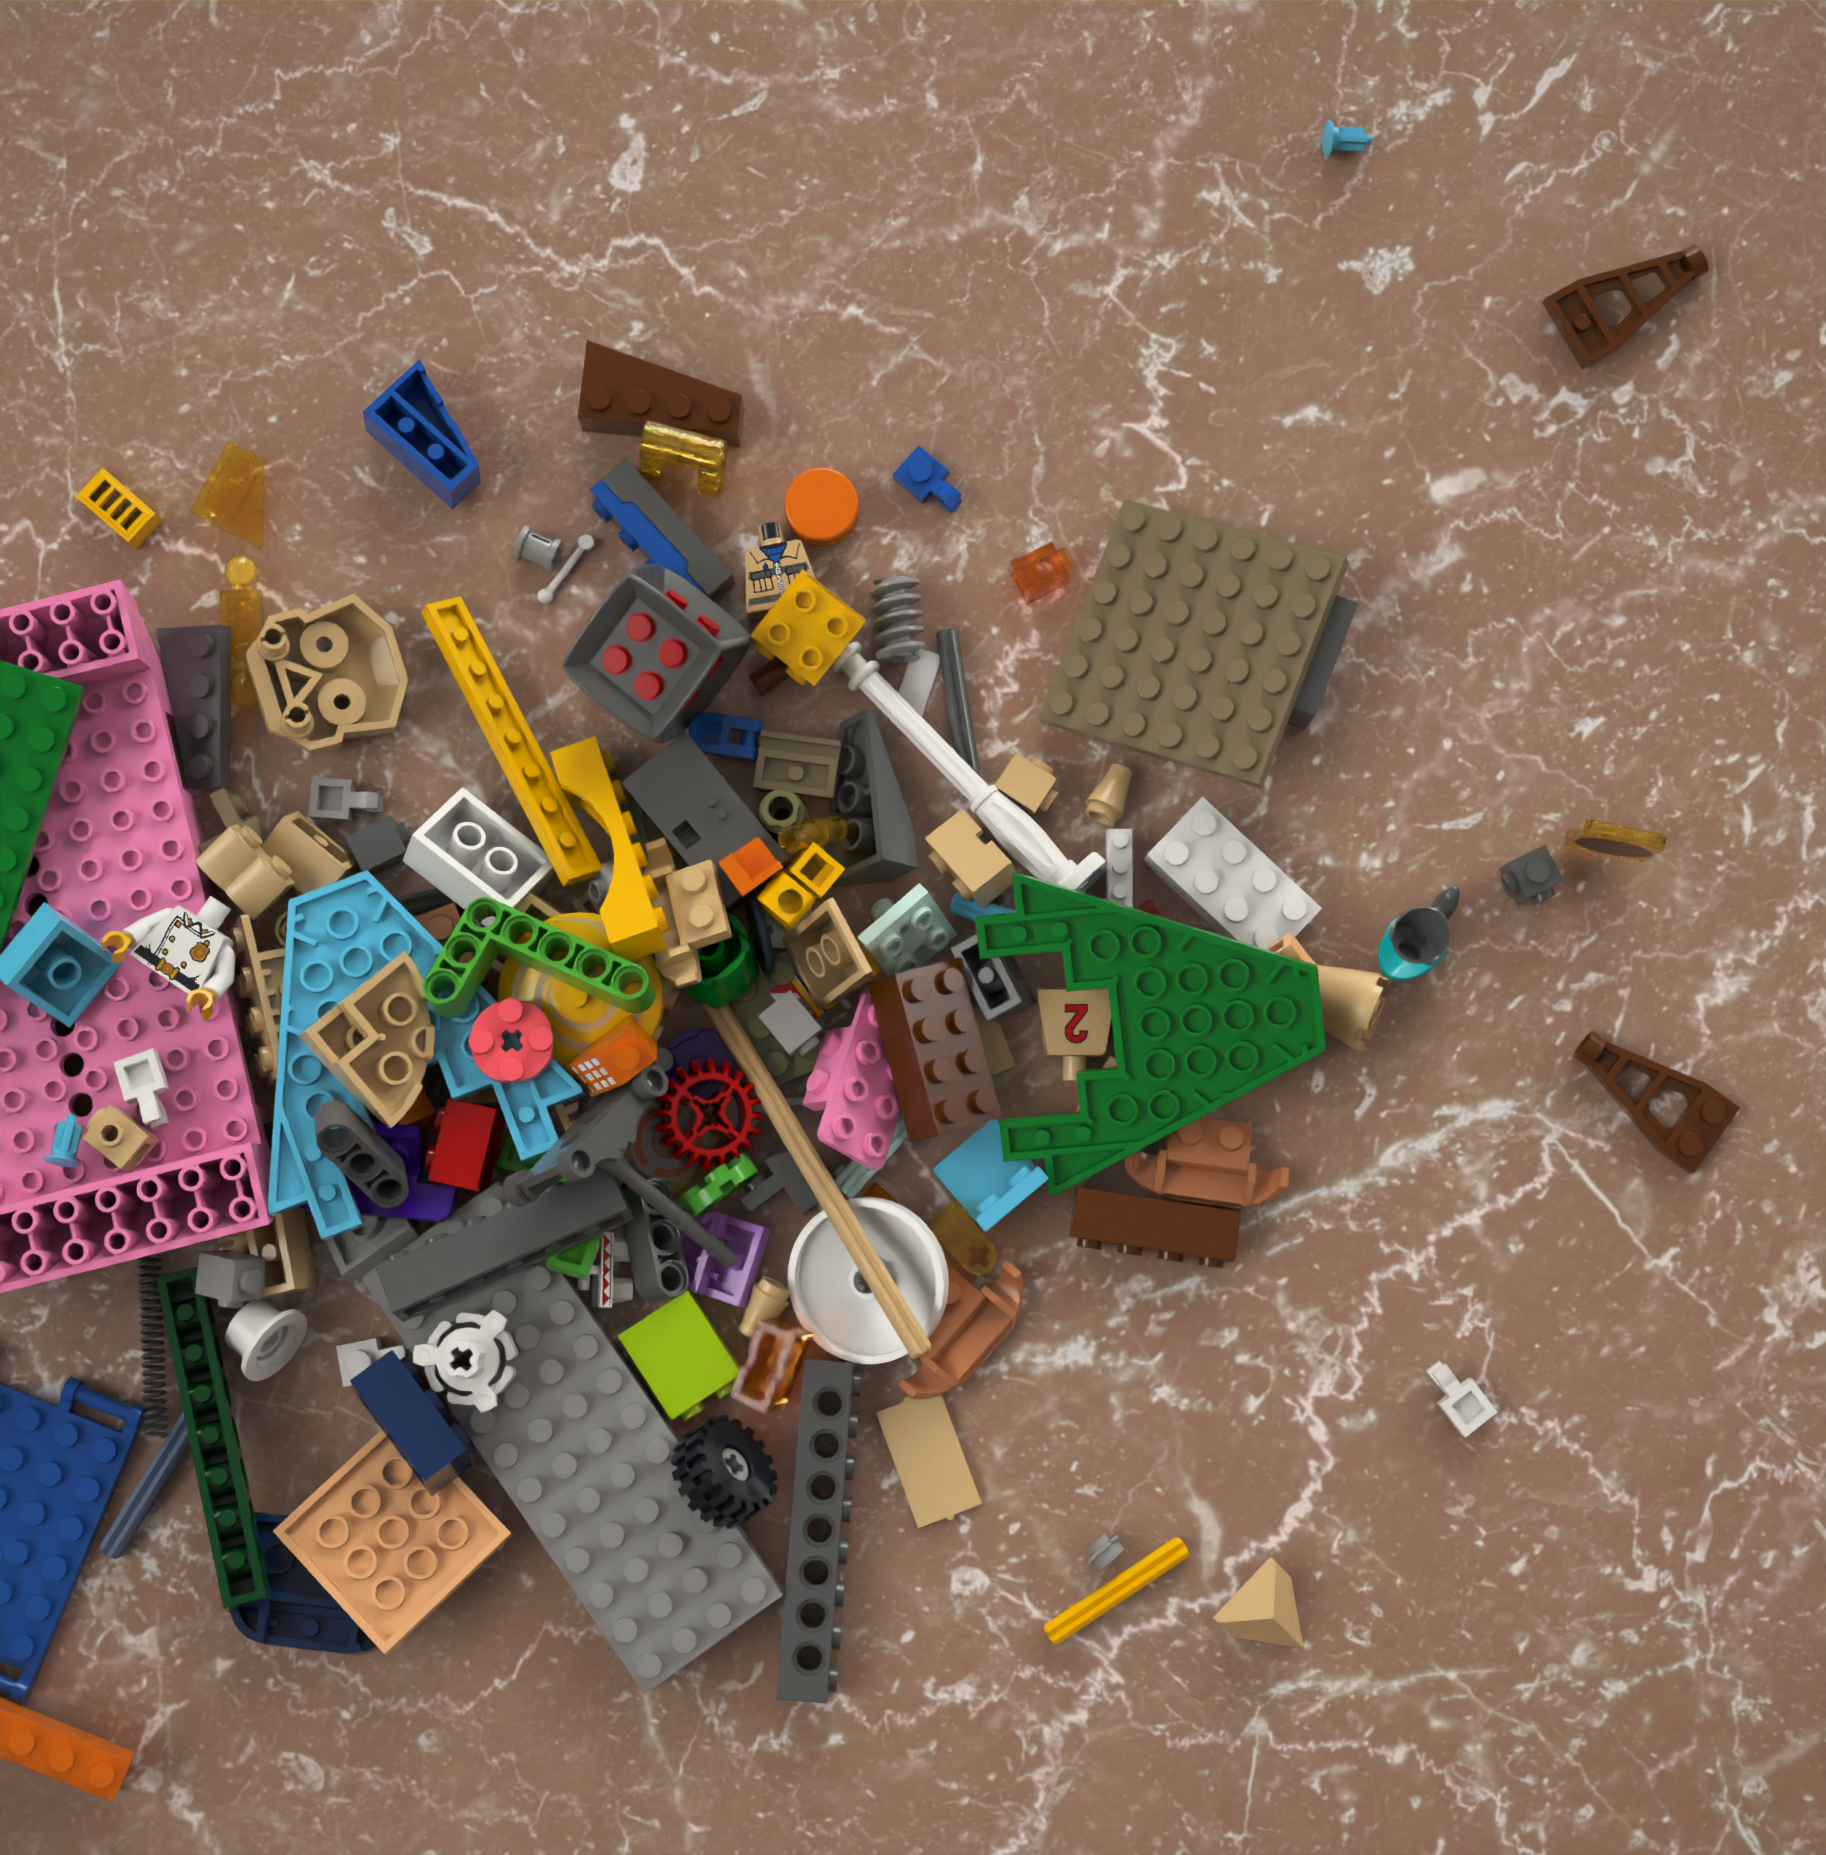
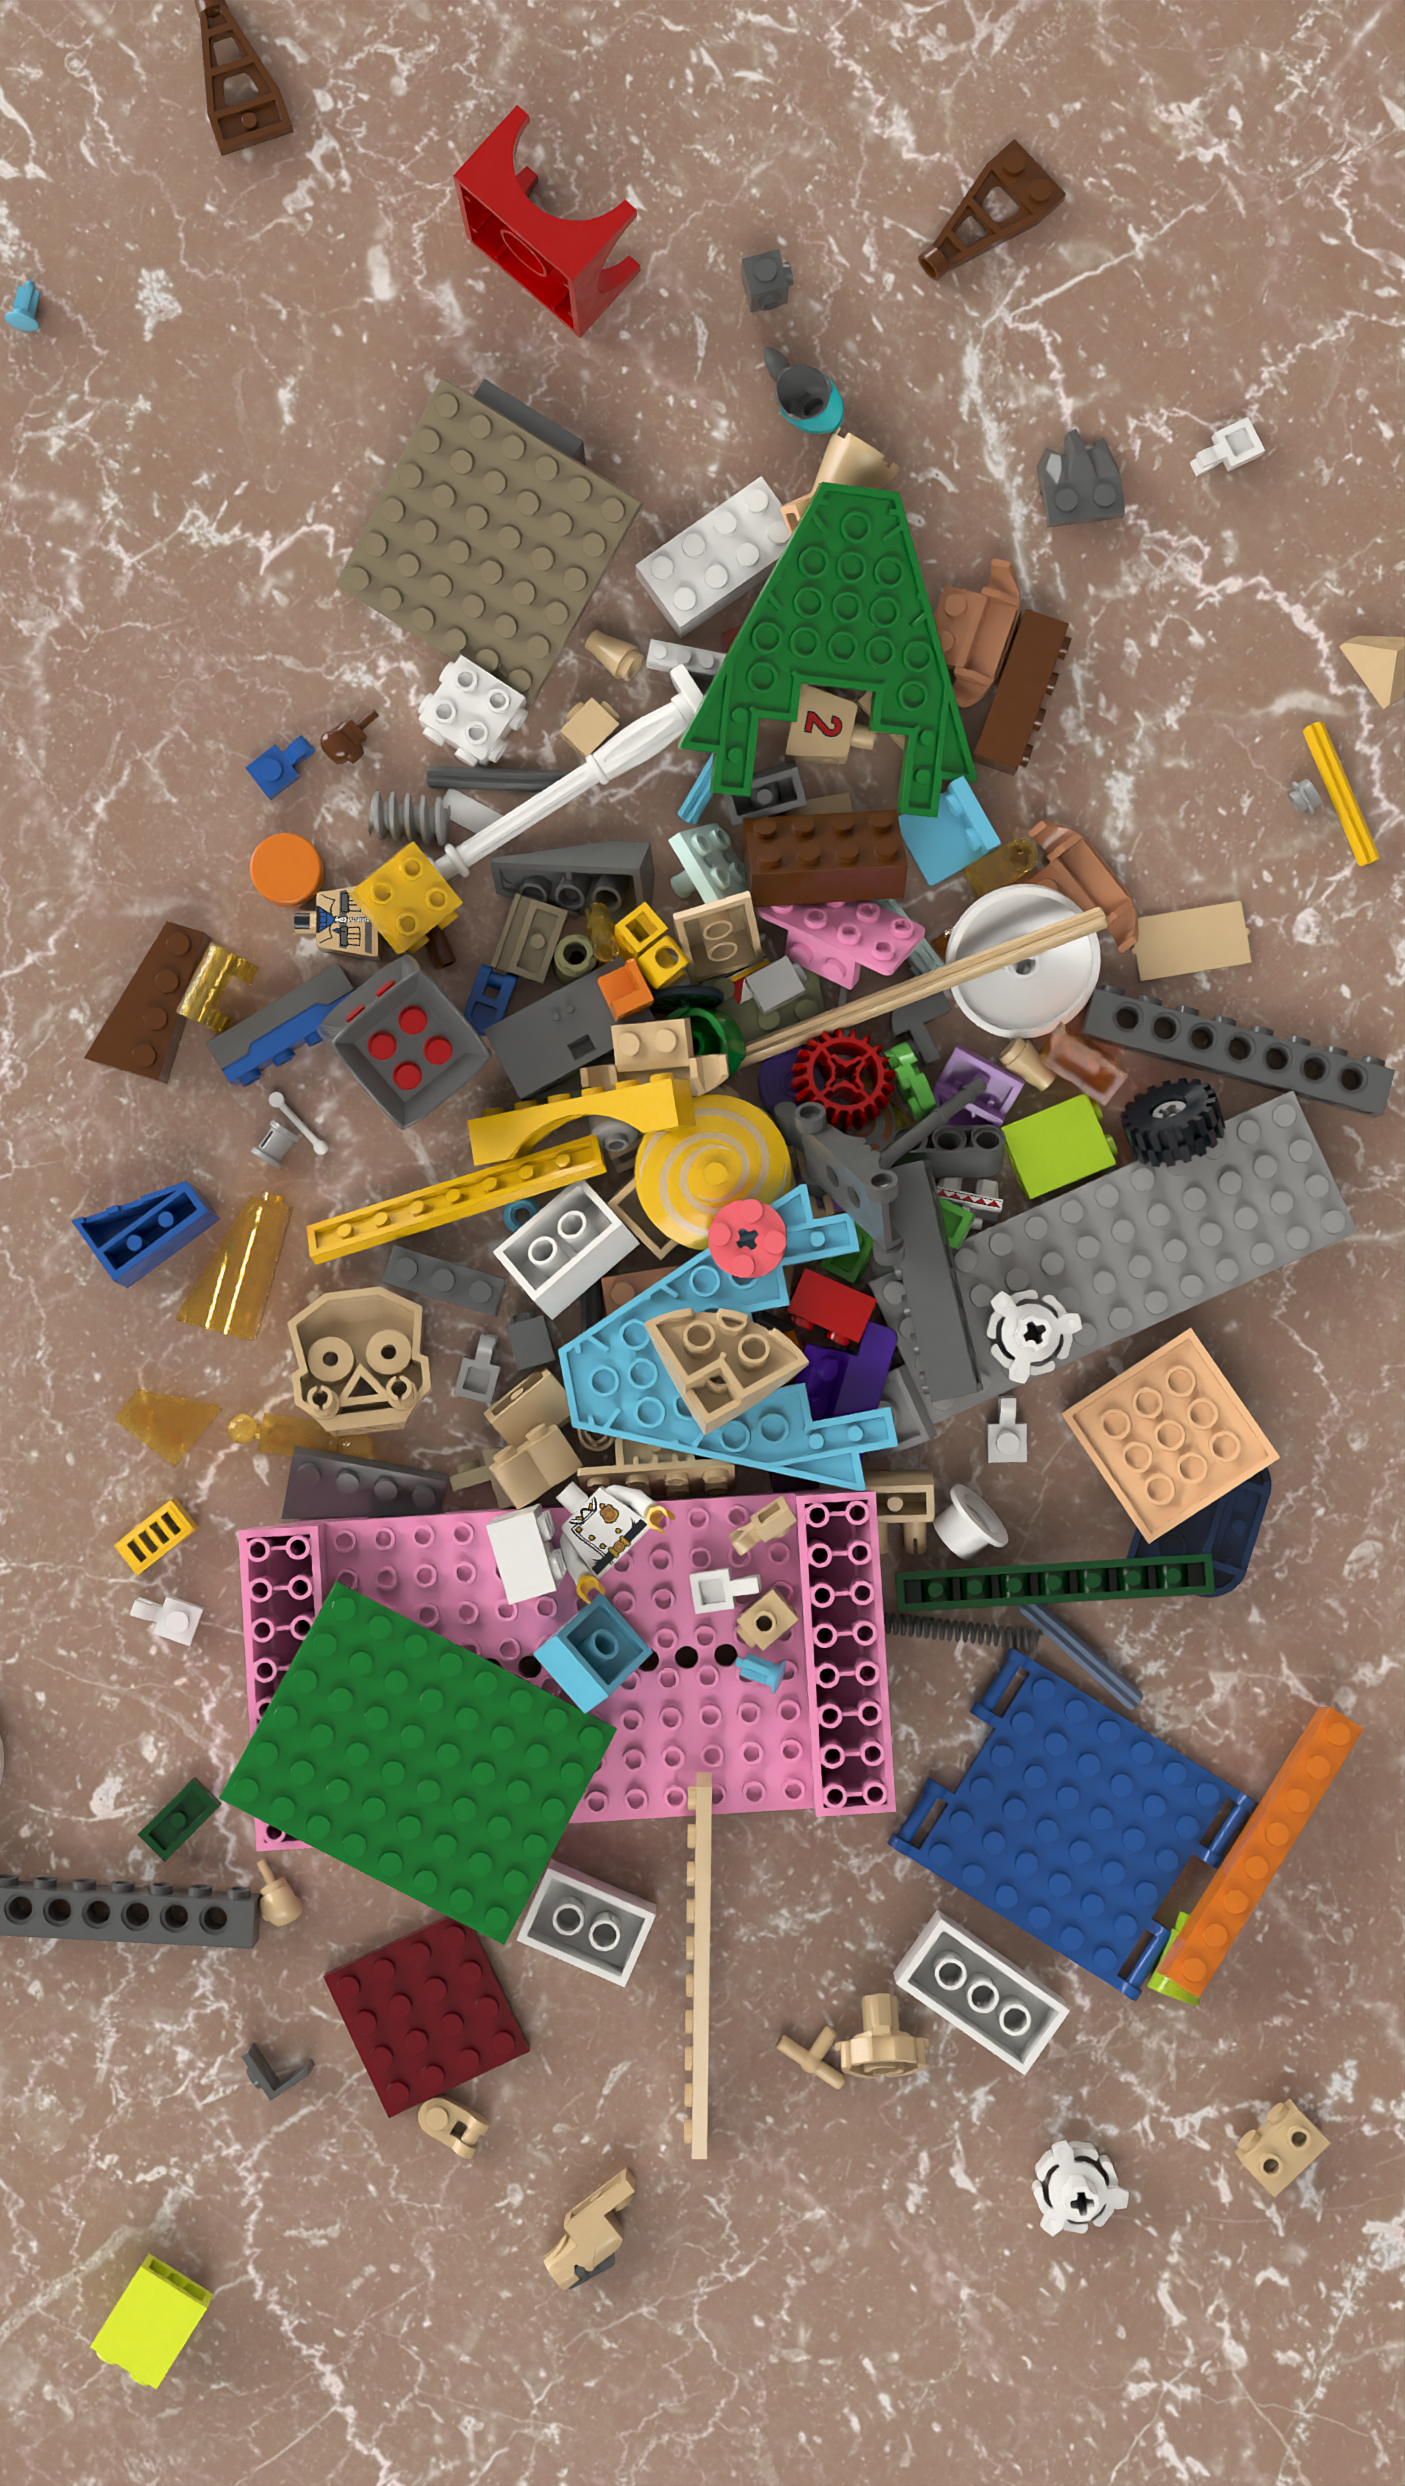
camera: 75 degrees left, 5 degrees up
light grey brick [195,1249,266,1308] -> none
dark grey beam [314,1100,409,1208] -> none
dark blue brick [350,1350,473,1496] -> none
bright green beam [423,897,655,1018] -> none
orange slope [565,1014,657,1097] -> none
tan brick [925,808,1017,909] -> none
clear orange brick [1008,541,1074,605] -> none
clear yellow tile [1564,818,1667,862] -> none
none -> white plate [130,1595,205,1646]
none -> clear yellow slope [176,1191,293,1341]
none -> reddish brown piece [320,709,379,765]
none -> dark grey brick [382,1245,508,1317]
none -> white brick [418,655,529,768]
none -> red piece [453,105,641,338]
none -> white brick [486,1503,567,1605]
none -> medium azure plate [503,1197,541,1233]
none -> tan plate [729,1495,798,1555]
none -> dark grey plate [1037,428,1125,528]

